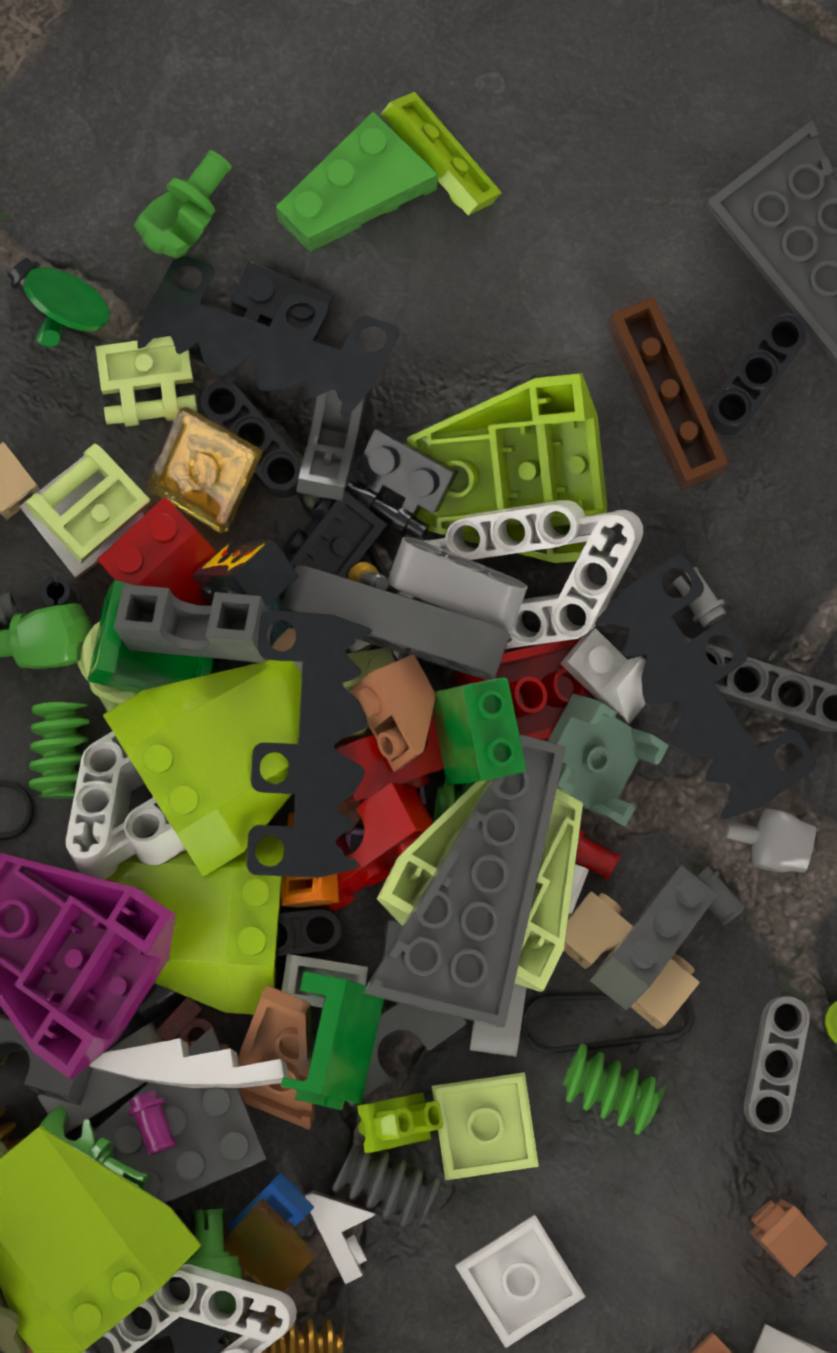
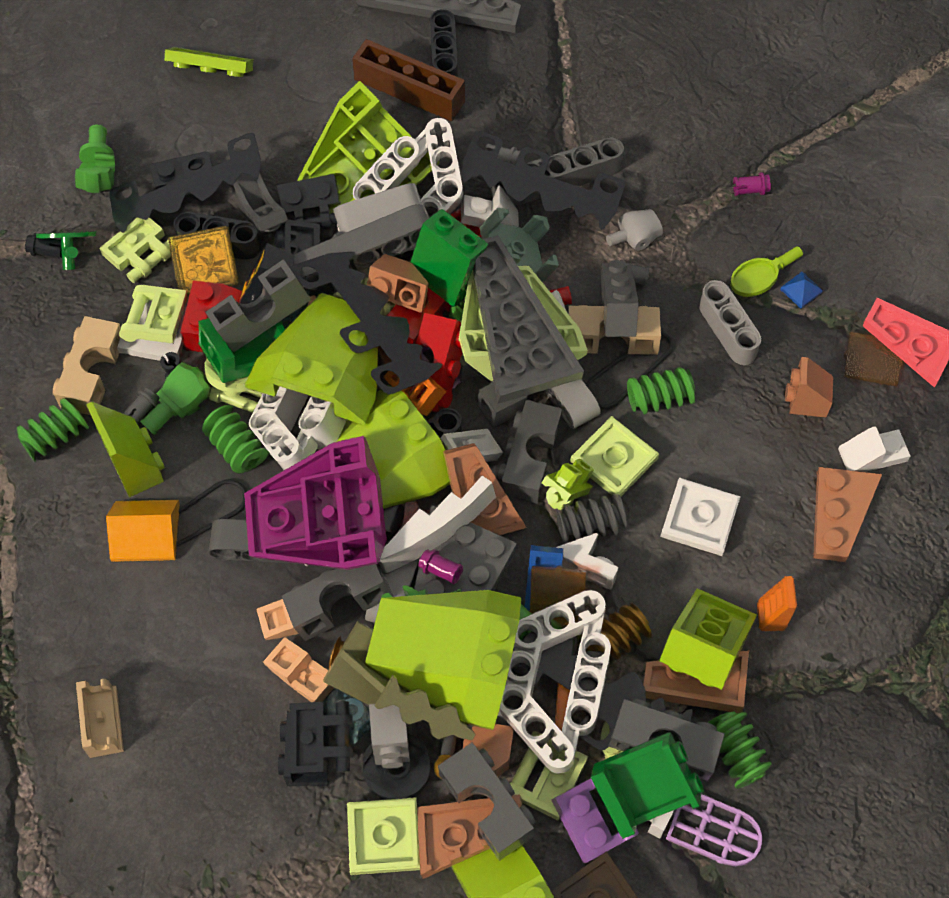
camera: 35 degrees left, 20 degrees down
bright green wedge [276,112,438,252] -> none
green panel [281,971,384,1110] -> none

